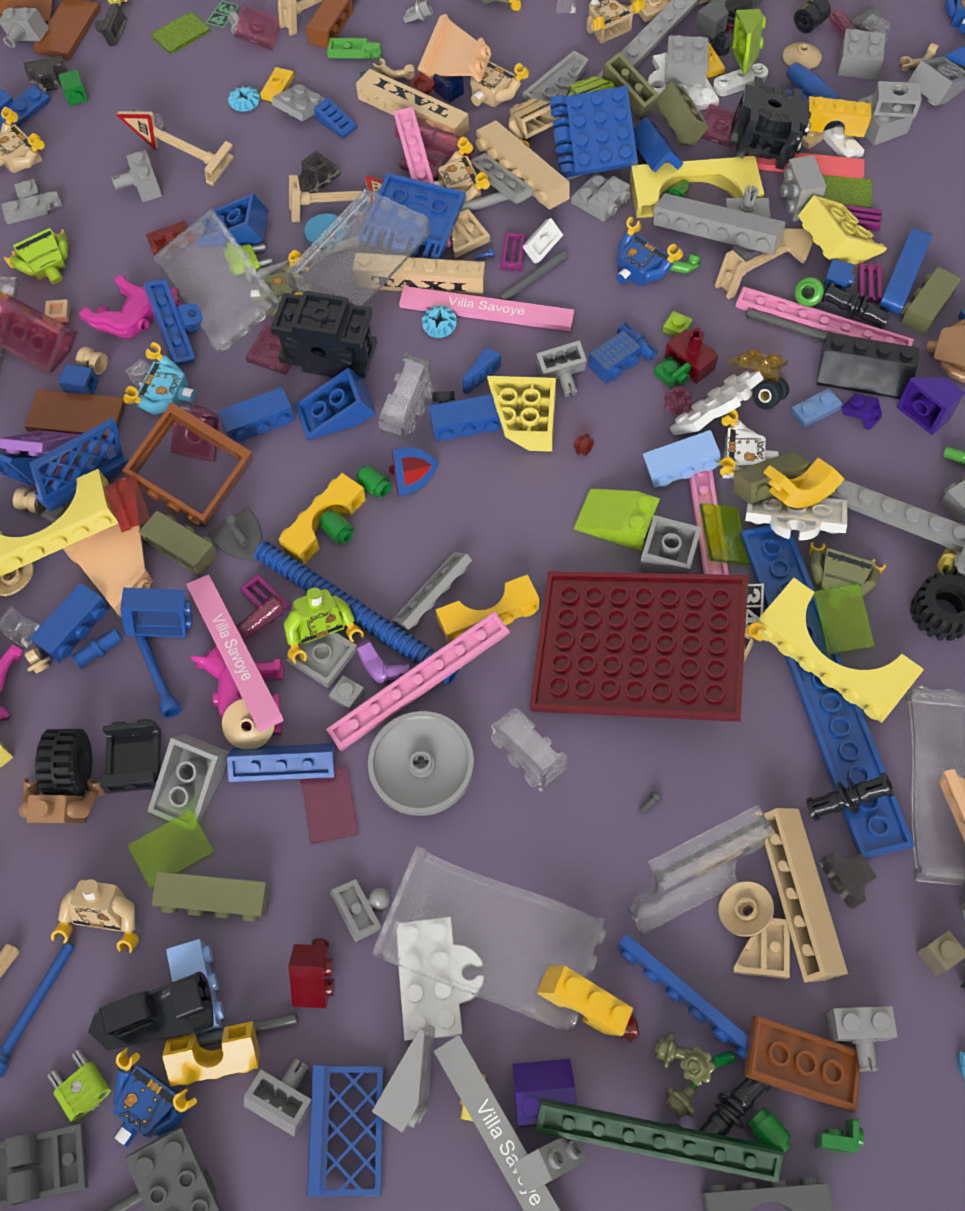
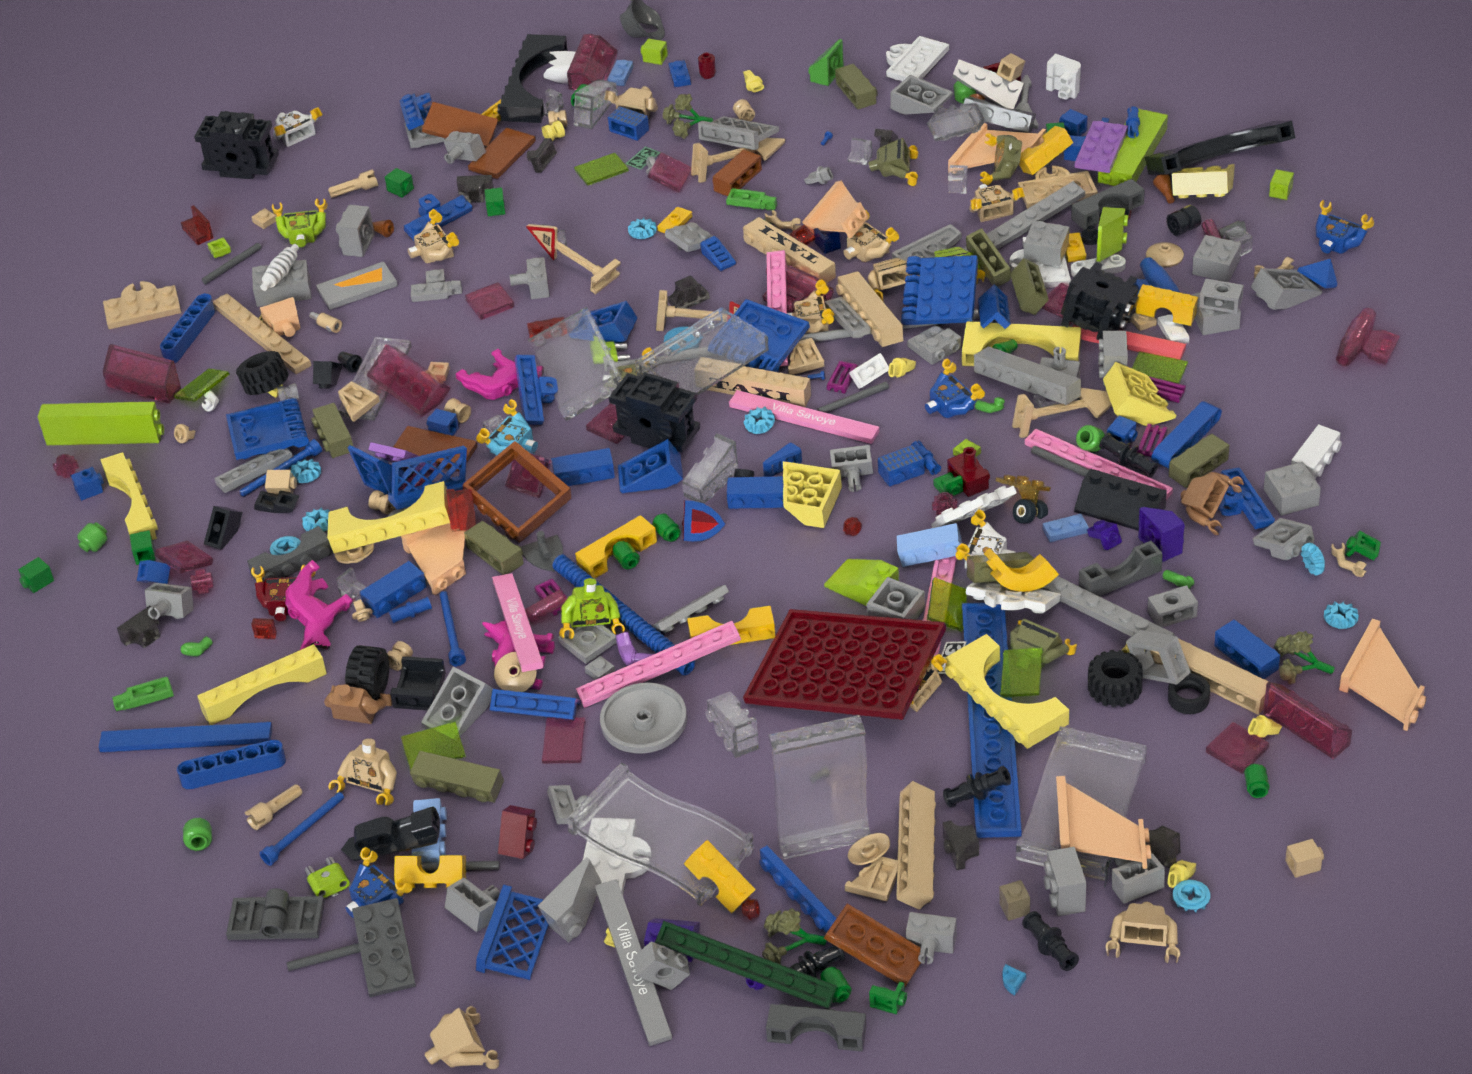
camera: 15 degrees right, 20 degrees down
lime torso [4,228,68,284] -> none
blue window [120,587,193,638] -> none
none -> tan wheel [387,641,413,671]
none -> clear pink tile [465,282,514,320]
none -> light yellow piece [888,358,916,377]
none -> dark grey arch [1079,541,1162,596]

